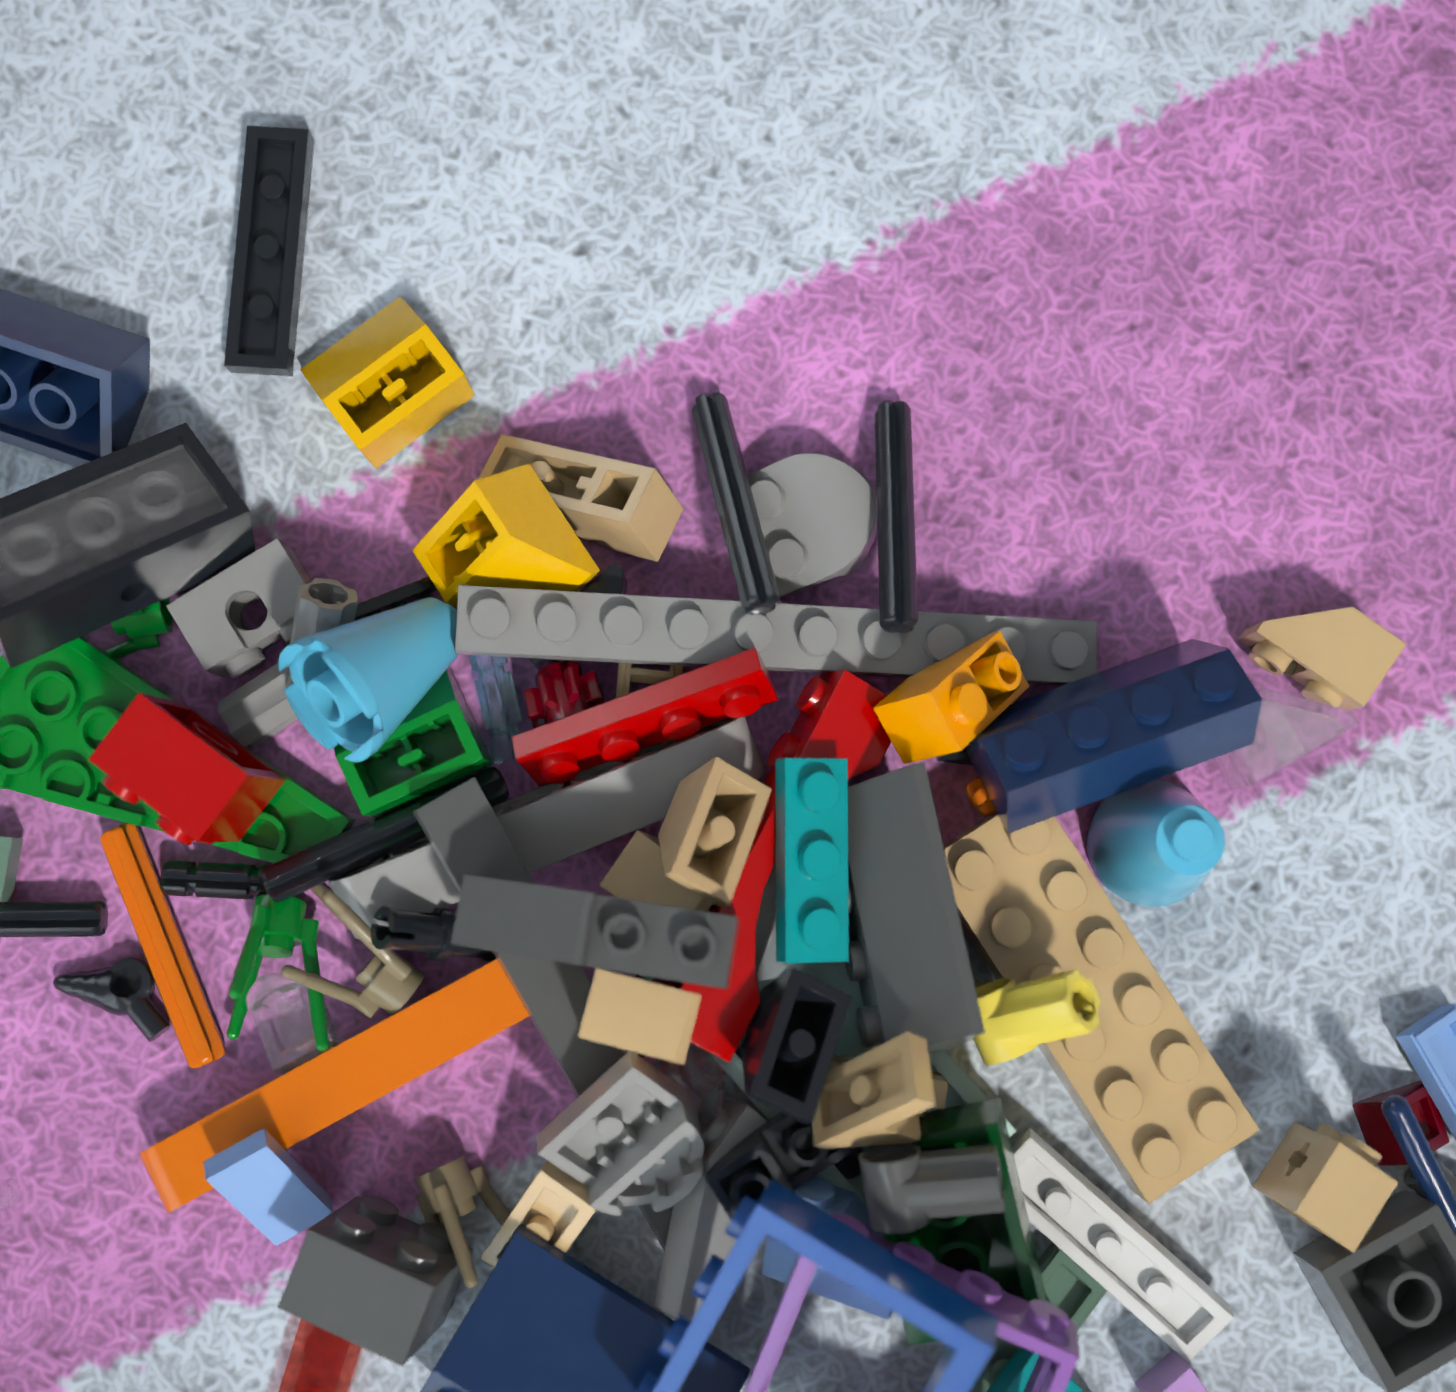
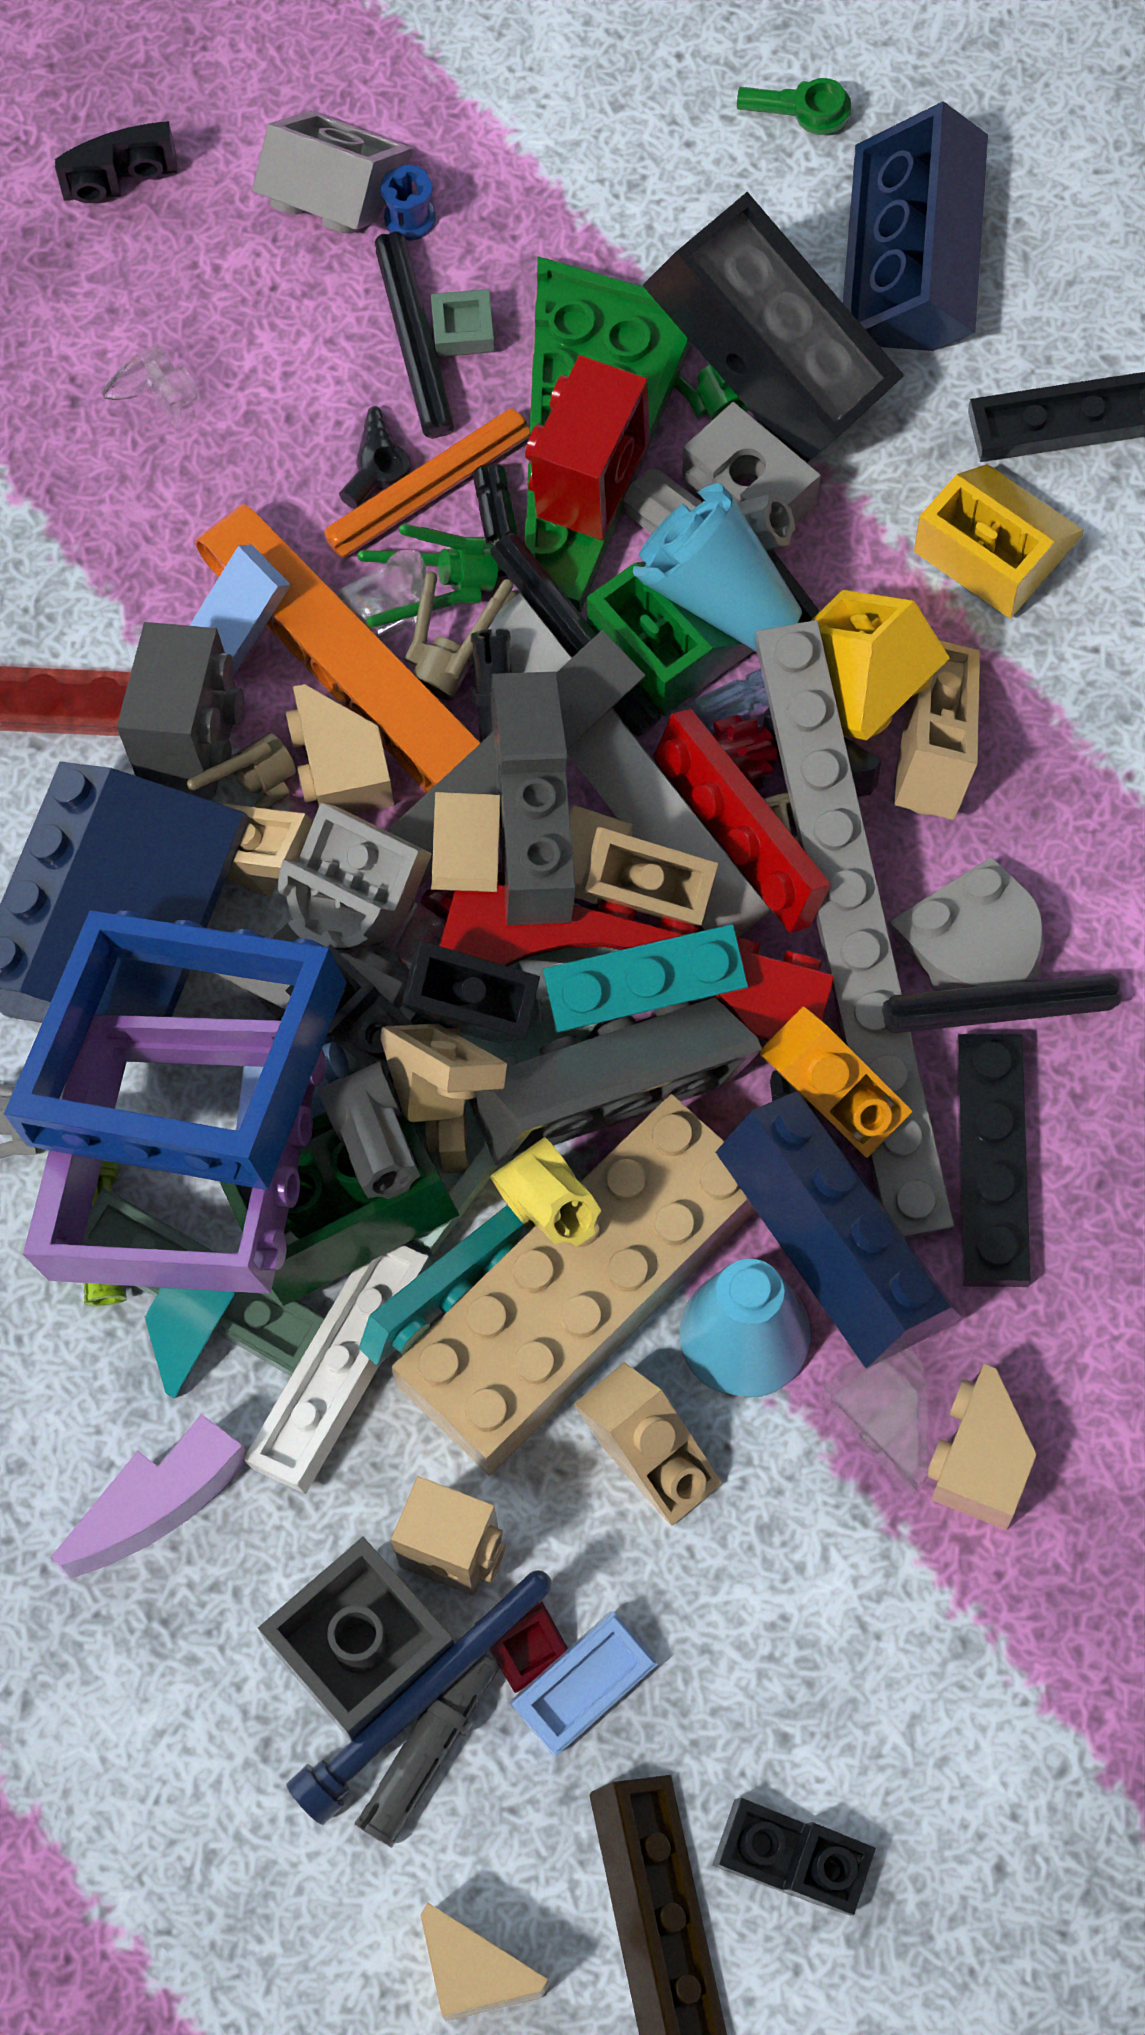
camera: 80 degrees right, 15 degrees down
black axle [692,392,780,615] -> none
none -> tan slope [286,684,394,814]
none -> teal plate [359,1205,525,1366]
none -> tan slope [574,1362,722,1526]
none -> black plate [956,1034,1030,1287]

